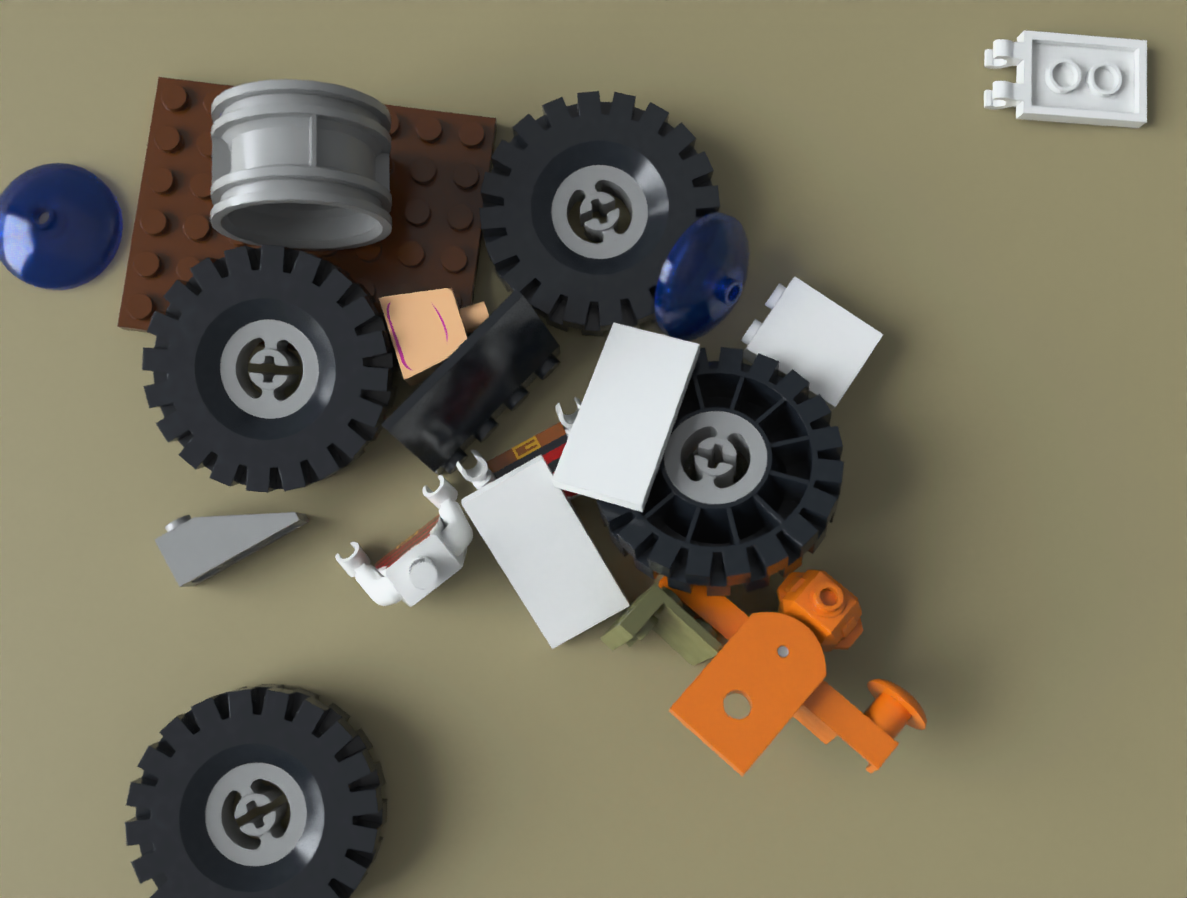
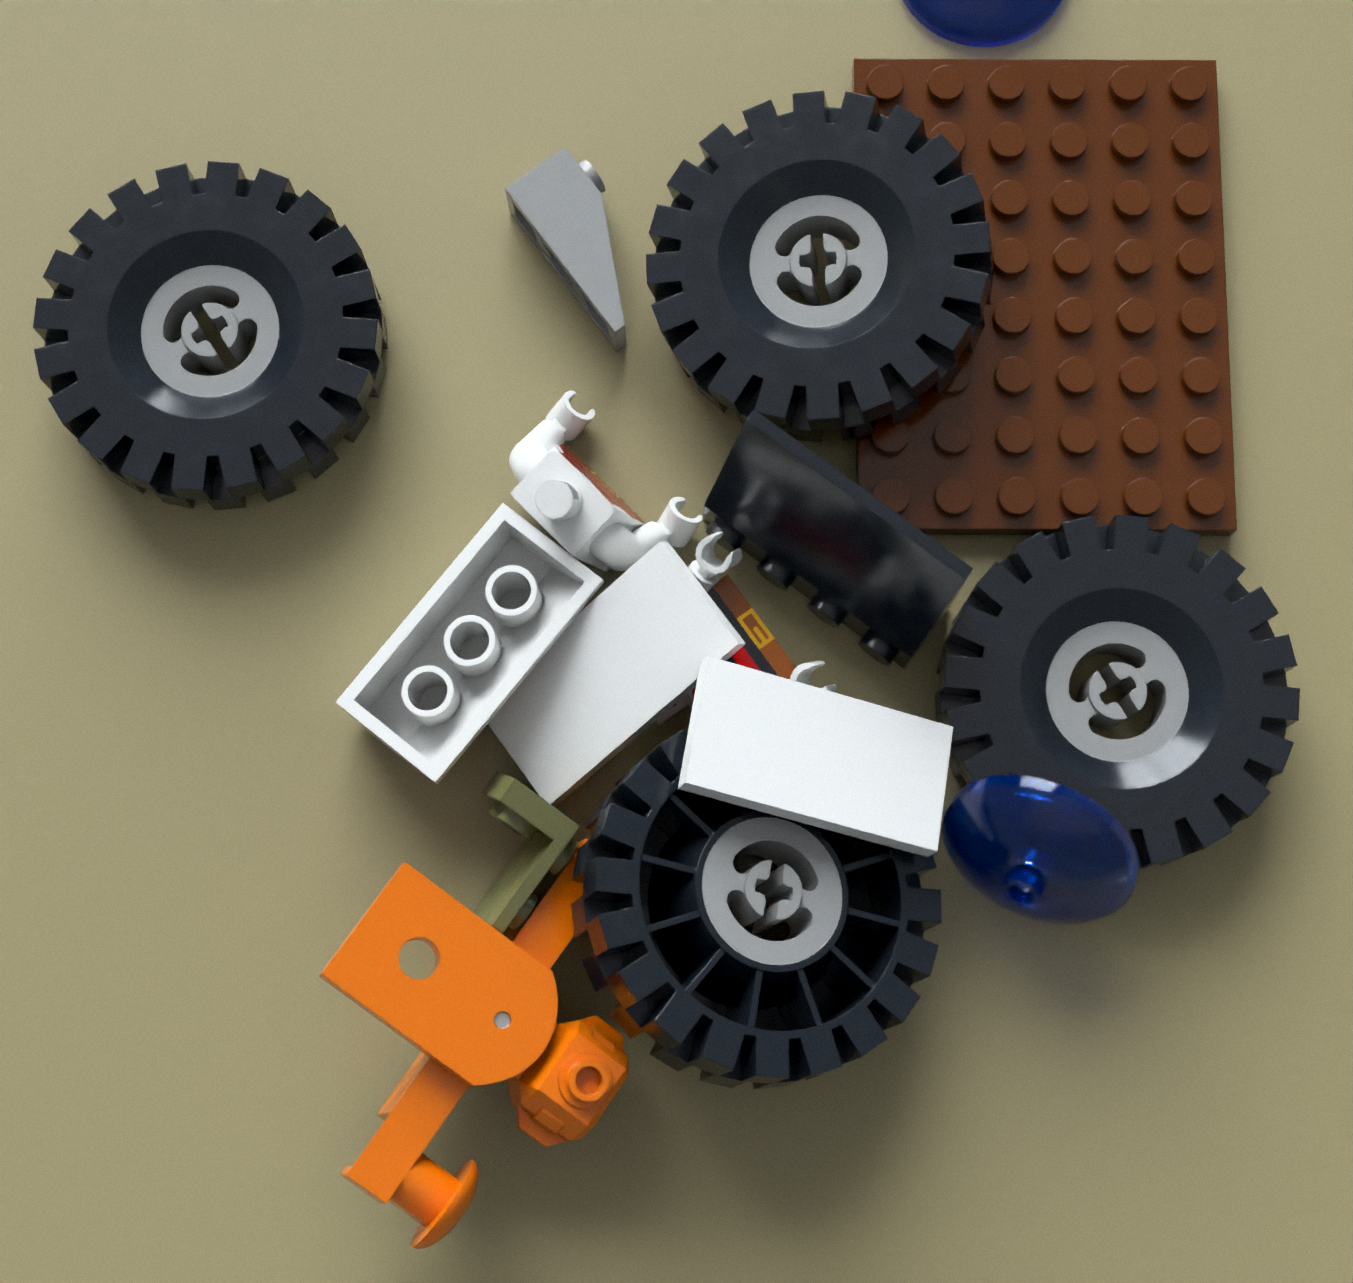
camera: 85 degrees right, 5 degrees down
light grey wheel [210,79,392,251] -> none
light nougat torso [379,288,489,386] -> none
white brick [741,276,884,410] -> none
none -> white slope [336,503,604,785]

